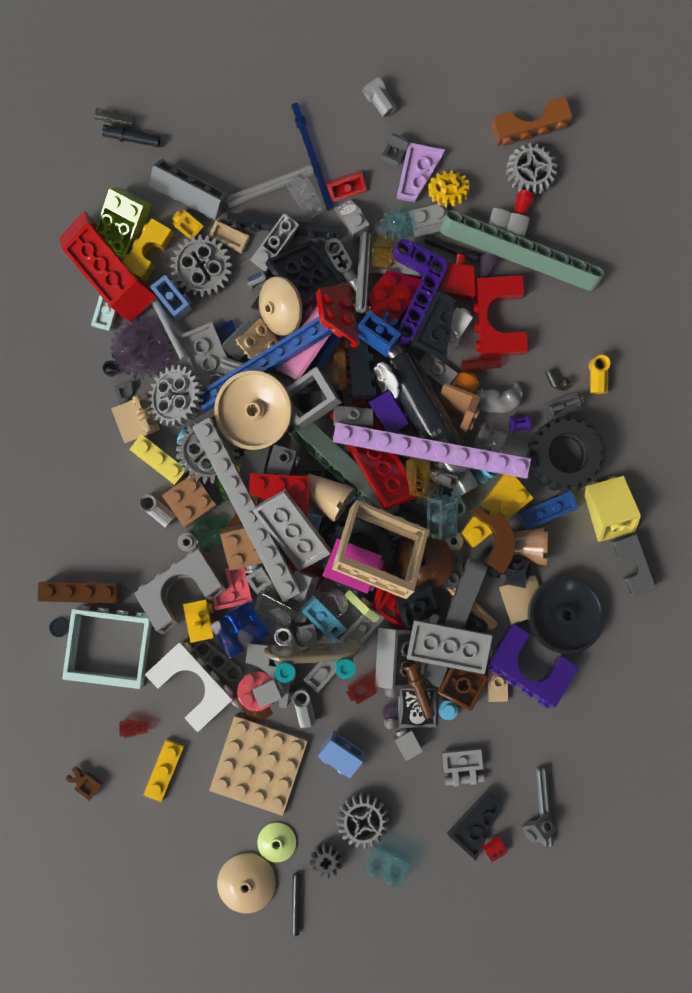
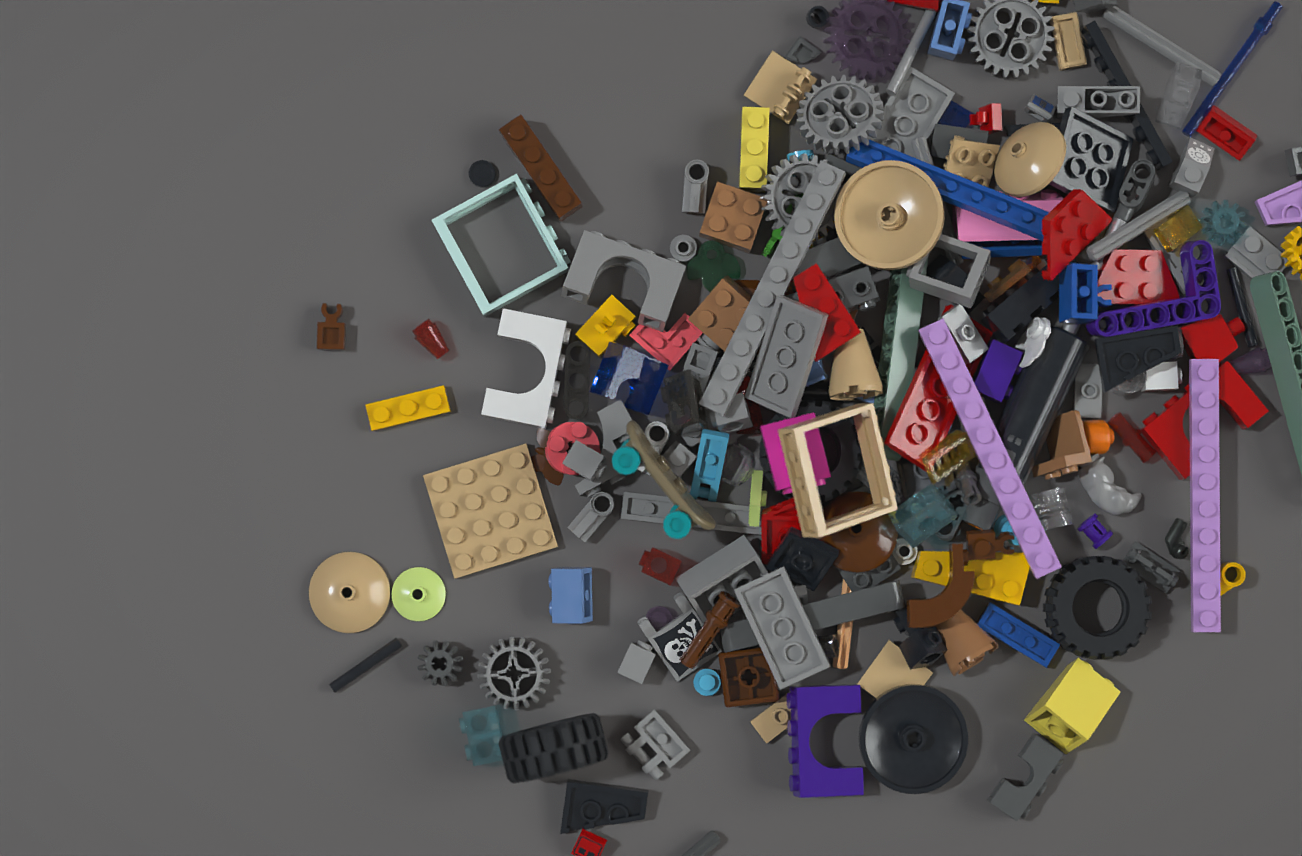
camera: 55 degrees right, 0 degrees up
none -> black tyre [498,713,609,783]
none -> reddish brown plate [966,529,1014,561]
none -> red tile [970,103,1002,135]
none -> lavender plate [1189,359,1221,632]

